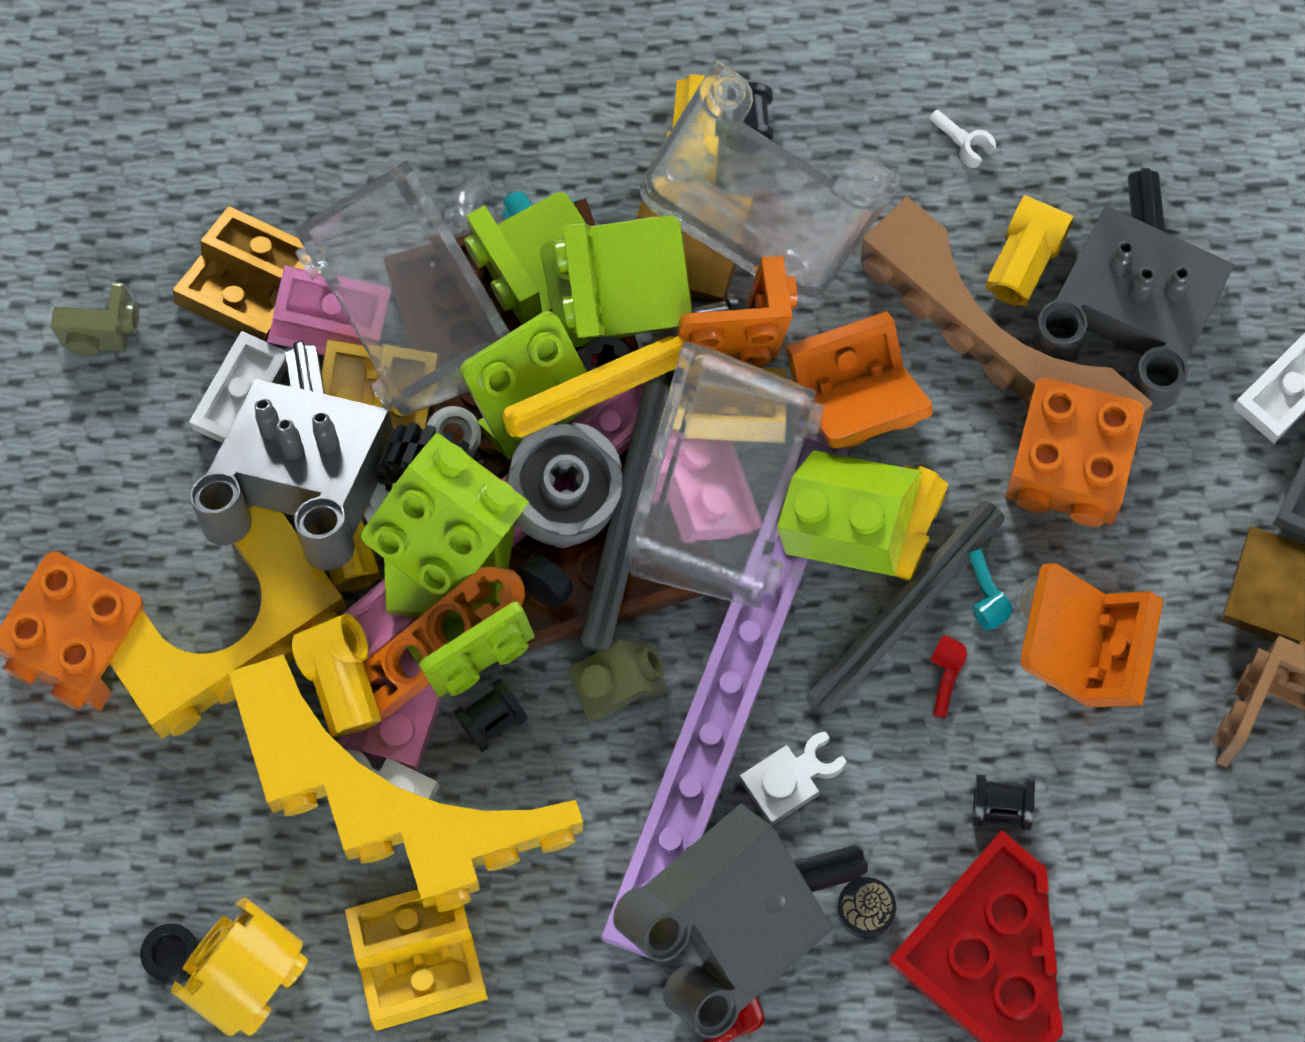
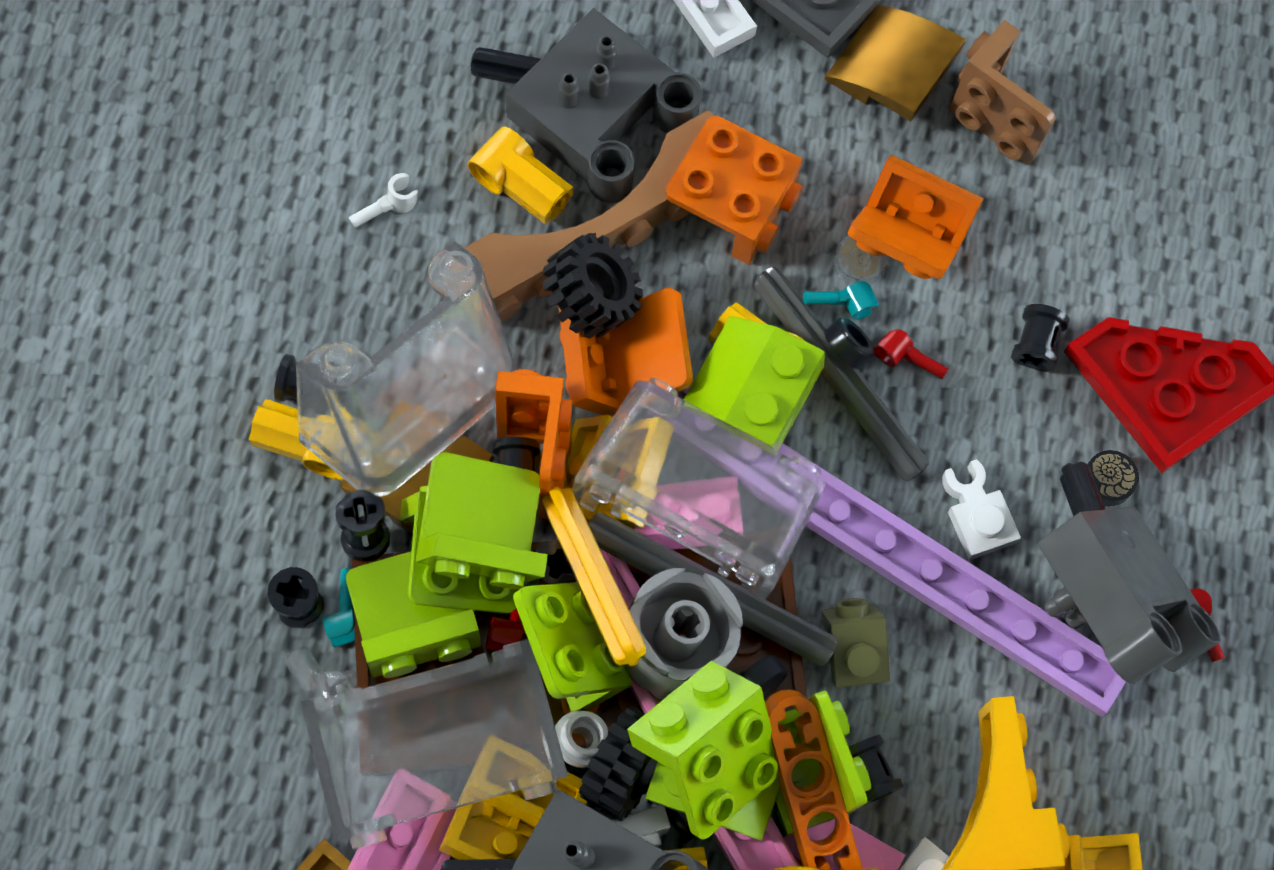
camera: 85 degrees left, 0 degrees up
none -> black bush [267,567,324,628]
none -> black bush [335,490,390,561]
none -> black tyre [542,233,643,338]
none -> black tile [824,317,875,369]

